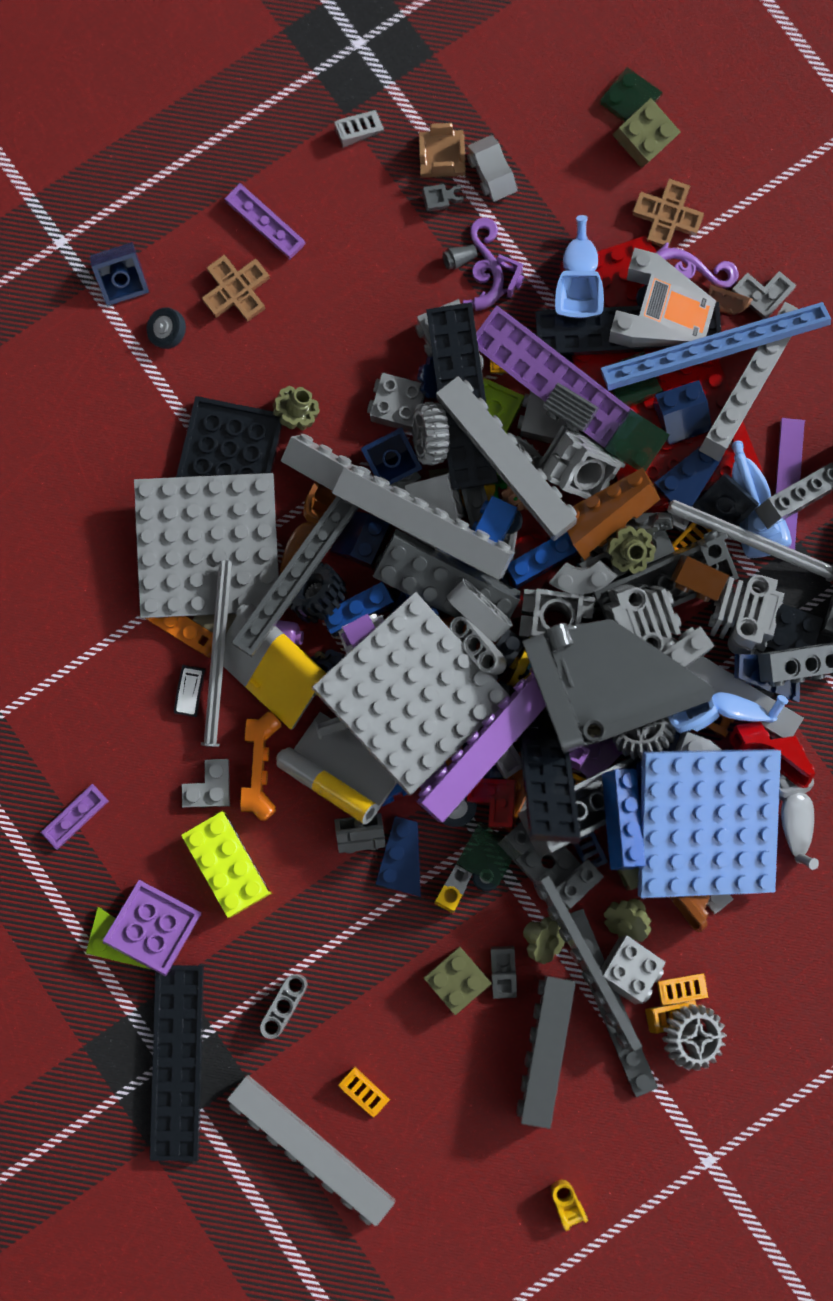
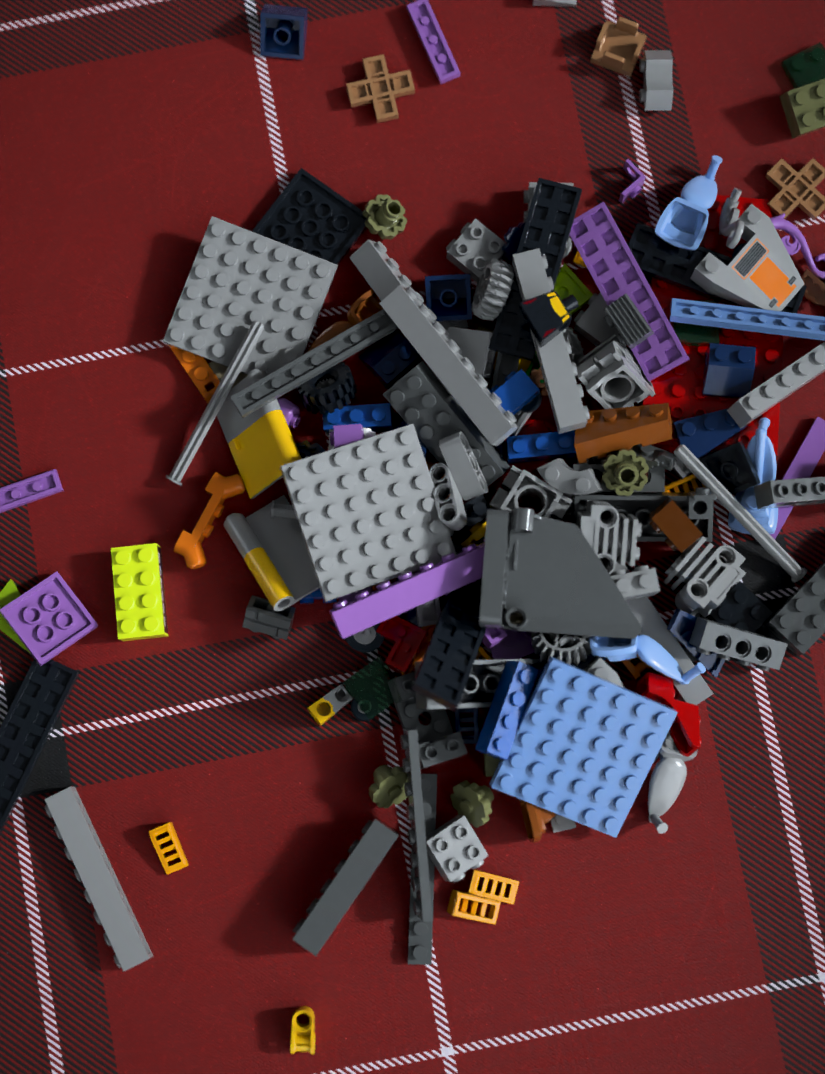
camera: 20 degrees right, 0 degrees up
black wheel [146,307,186,349] -> none
white slope [174,664,206,717] -> none
light grey plate [182,759,230,808] -> none
light grey beam [260,974,307,1039] -> none
dark blue wing [376,816,421,897] -> none
dark grey plate [422,184,464,212] -> none
olive brick [424,946,492,1015] -> none
dark grey cone [442,244,477,270] -> none
medium lavender plant [463,218,507,311] -> none
dark grey slope [491,946,517,999] -> none
clear green plate [604,409,670,472] -> none
light grey gear [662,1004,727,1071] -> none
none -> black torso [519,291,579,347]
none -> light grey plant [718,188,744,249]

